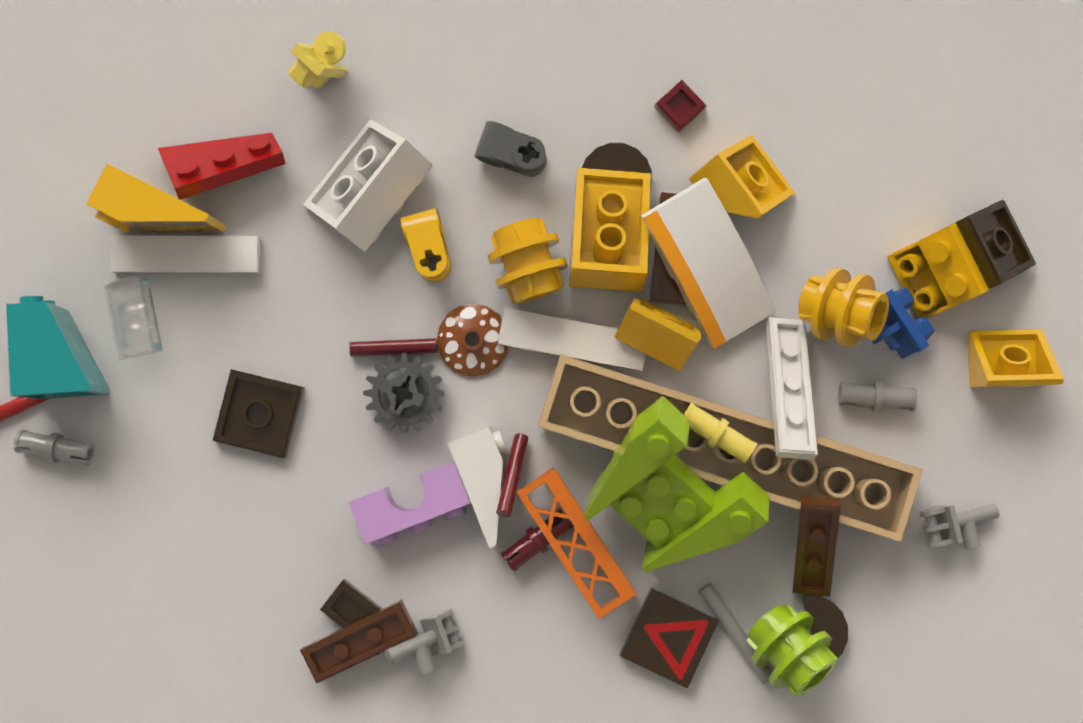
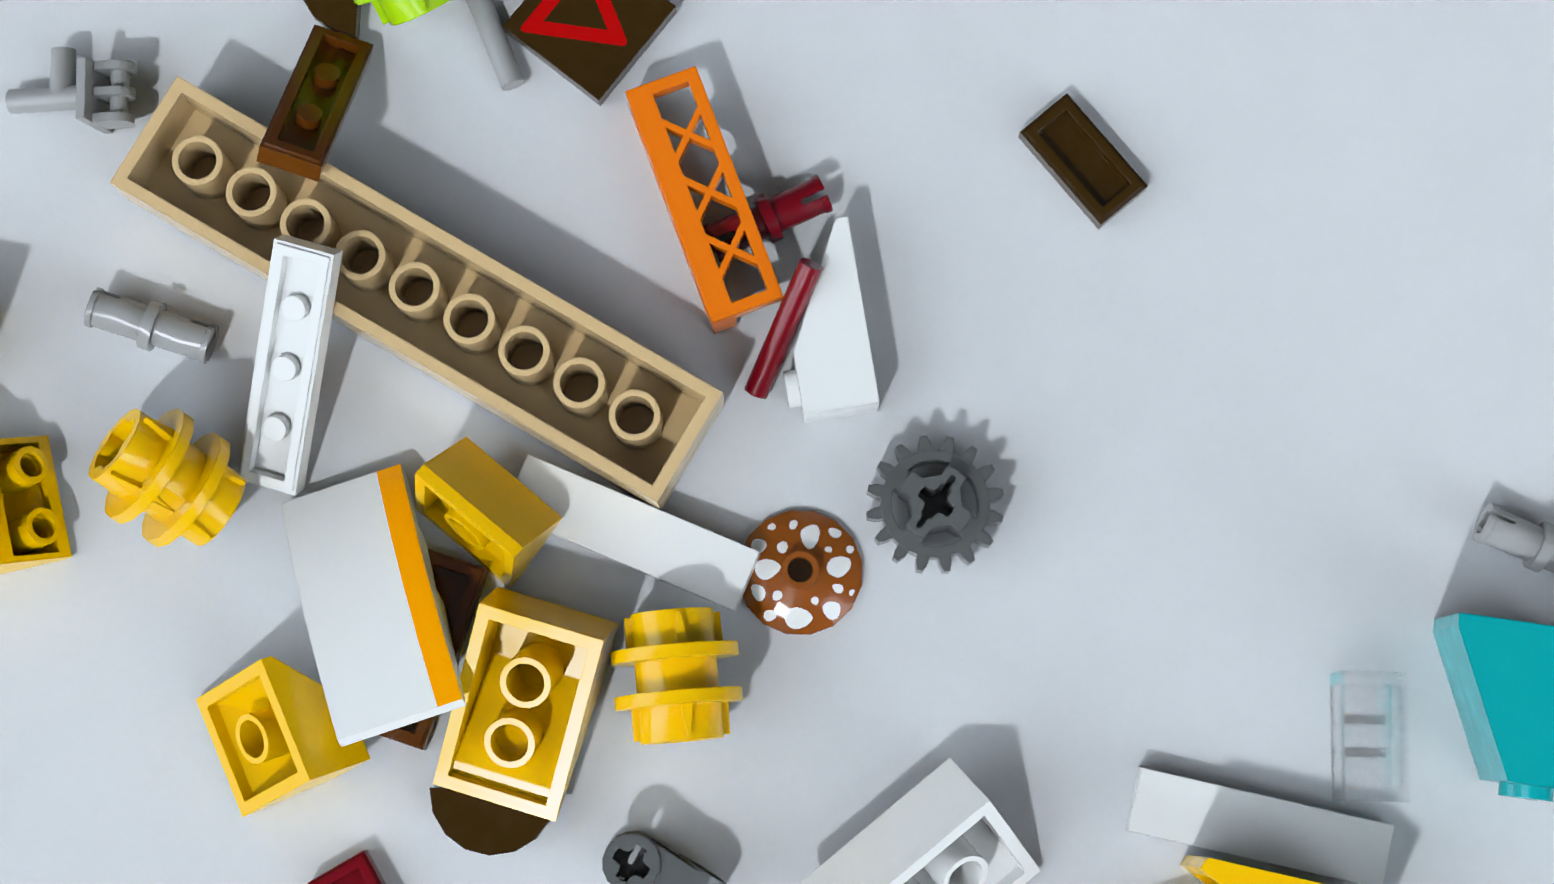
camera: 165 degrees left, 5 degrees down
dark brown tile [212,369,304,458] -> none
reddish brown tile [300,599,418,684] -> none
dark red piece [349,338,437,357] -> none
lavender arch [349,461,471,547] -> none
light grey arm [384,609,464,676] -> none
yellow piece [400,208,451,282] -> none
lime wedge [584,396,769,572] -> none
light yellow pin [683,402,757,464] -> none
blue hips [872,288,935,359] -> none

